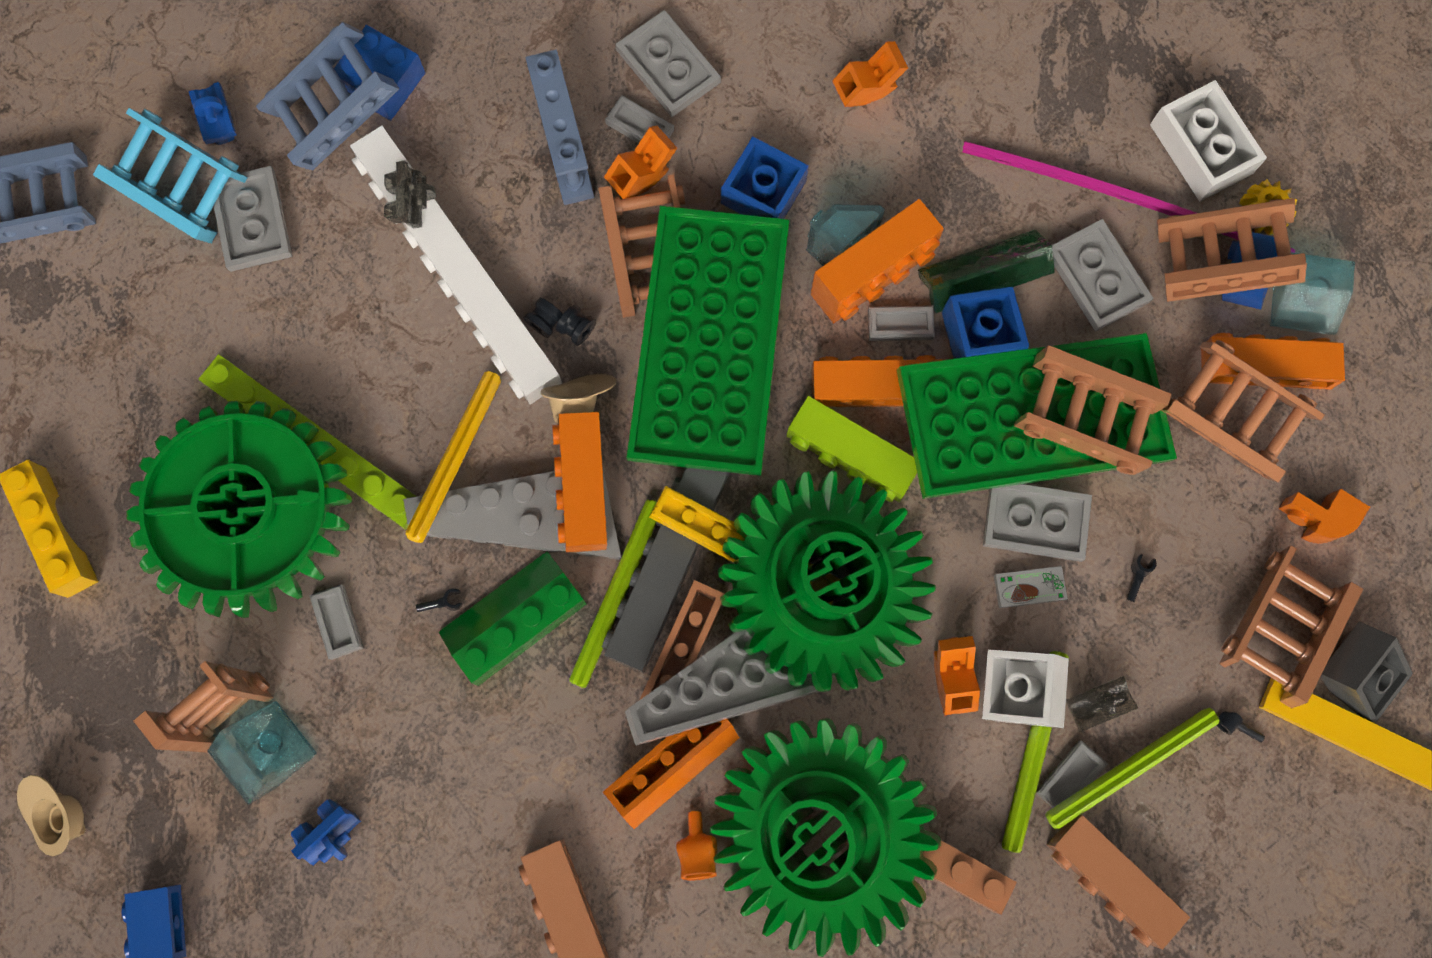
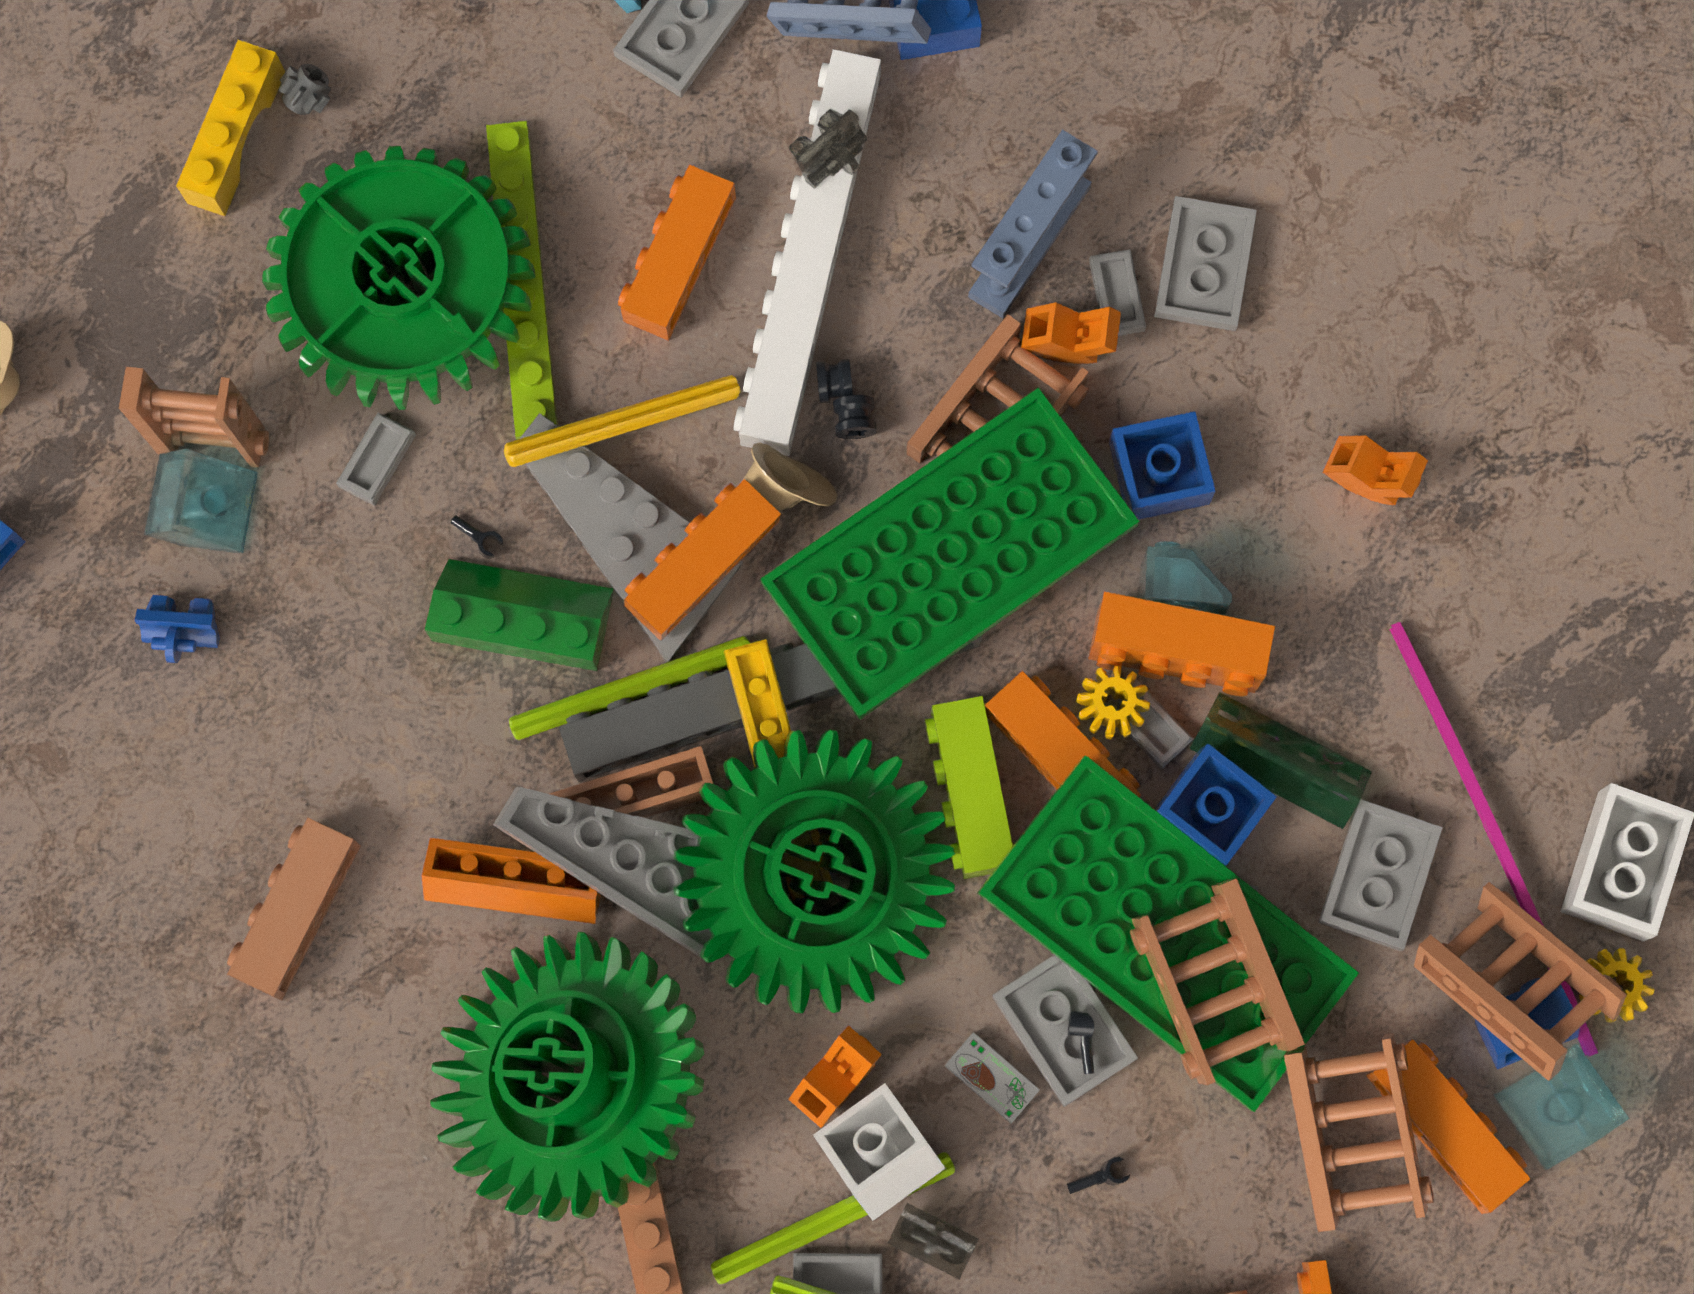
camera: 50 degrees right, 0 degrees up
orange piece [676,811,718,881] -> none
none -> dark grey gear [279,64,331,115]
none -> orange brick [618,164,736,341]
none -> black hand [1068,1011,1095,1074]
none -> yellow gear [1076,666,1150,740]

